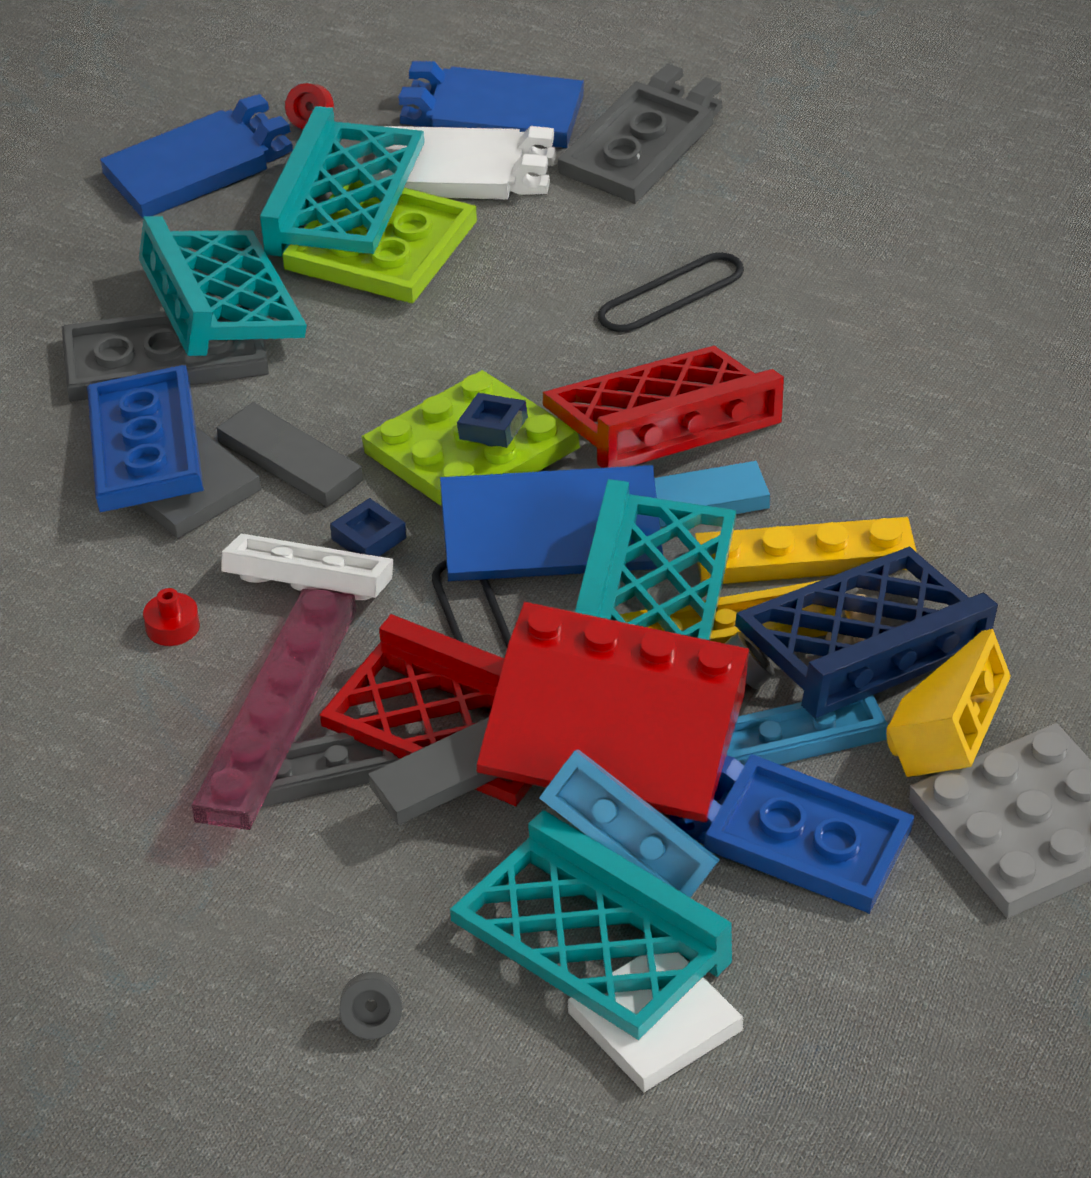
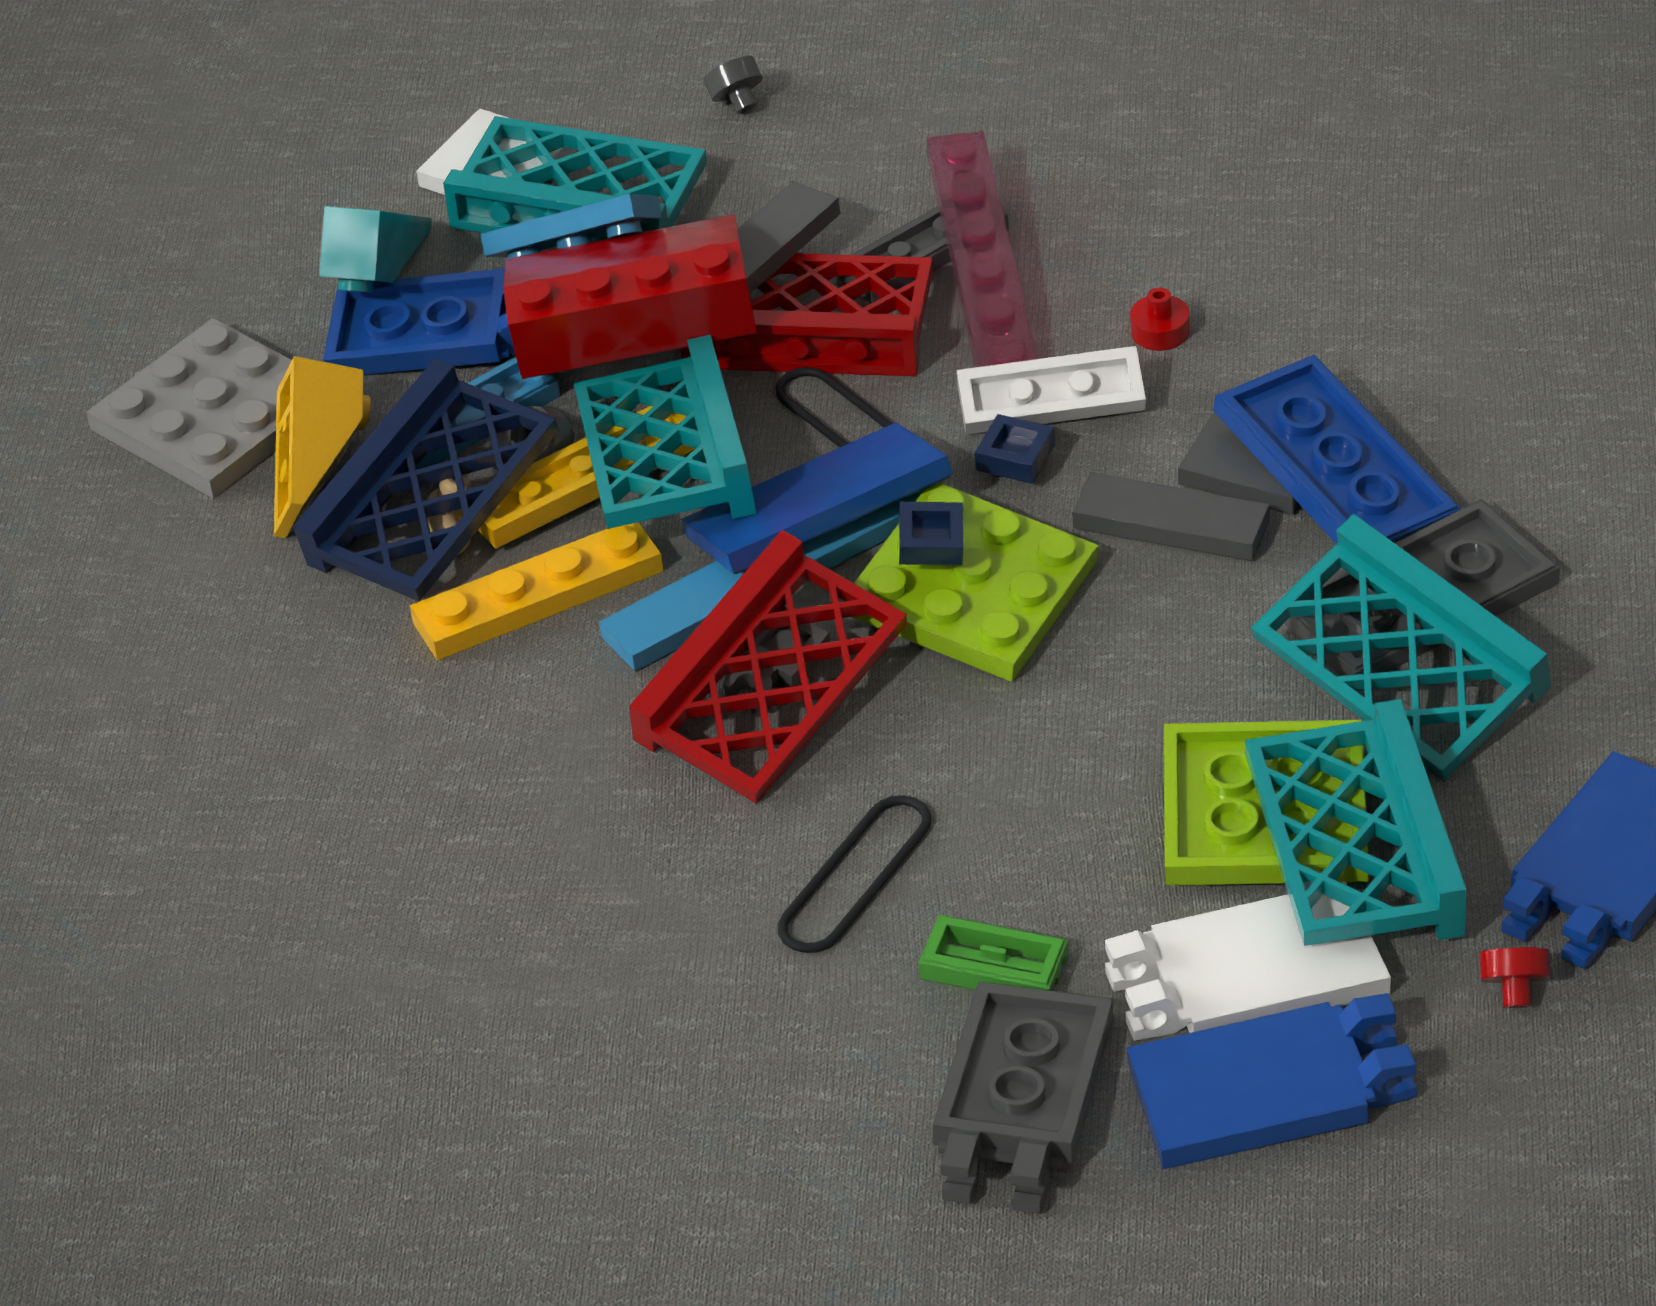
camera: 160 degrees right, 0 degrees up
none -> teal slope [319,206,431,293]
none -> bright green tile [918,914,1069,991]

